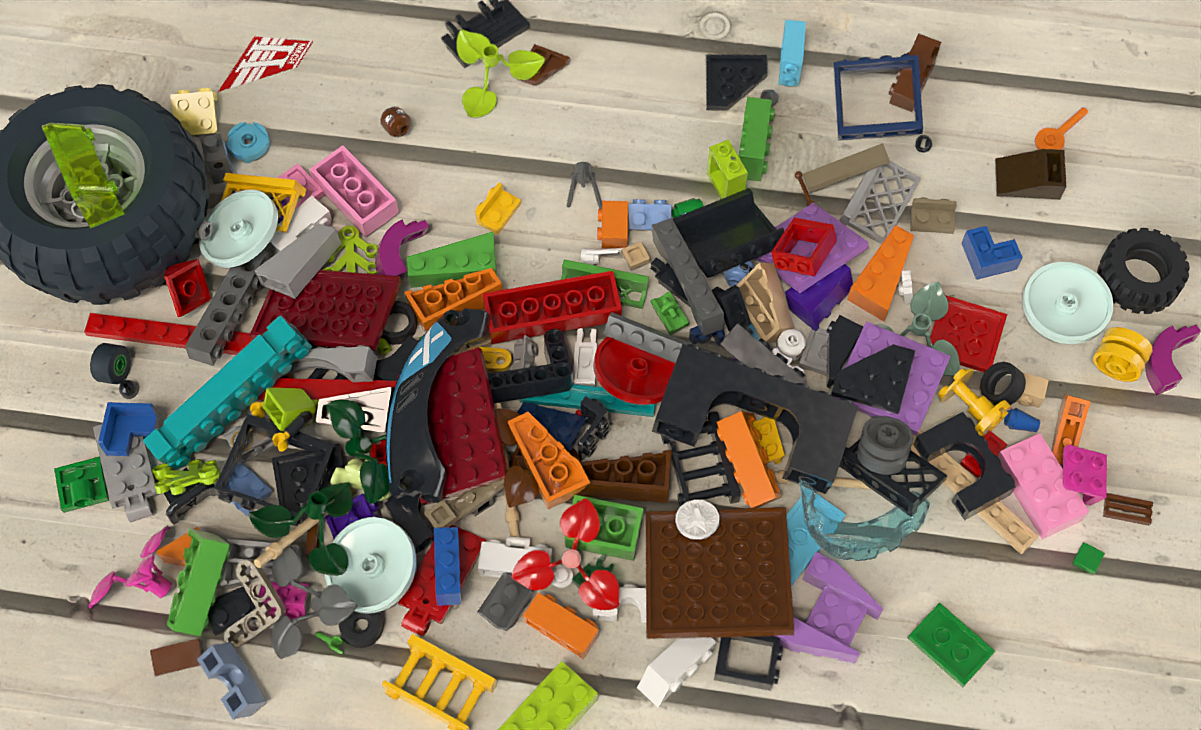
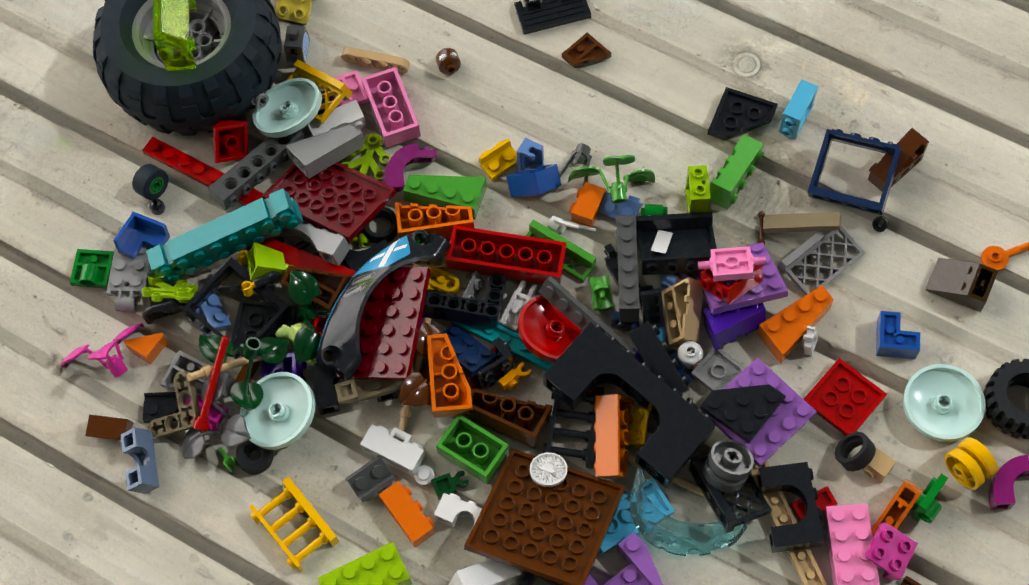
camera: 25 degrees right, 0 degrees up
bright green wedge [167,528,230,636] -> none
medium azure plate [227,122,270,163] -> none
red hinge [398,525,486,637] -> none
blue brick [434,527,461,606] -> none
lime plant [457,29,545,118] -> none
red plant [512,498,619,610] -> none
tan plate [621,241,650,270] -> none
dark grey hinge [760,89,779,106] -> none
black slope [826,315,863,389] -> none
sand green plant [876,282,960,376] -> none
dark tan bracket [910,197,957,234] -> none
yellow piece [938,368,1012,437] -> none
blue cone [1004,408,1040,433] -> none
none -> red piece [192,336,229,431]
none -> tan beam [341,47,410,74]
none -> light orange plate [498,362,532,393]
none -> blue panel [506,164,561,197]
none -> medium blue hinge [516,137,544,171]
none -> bright green plant [568,155,655,203]
none -> white sticker [651,230,673,254]
none -> bright pink plate [698,246,766,281]
none -> green plate [911,473,948,523]

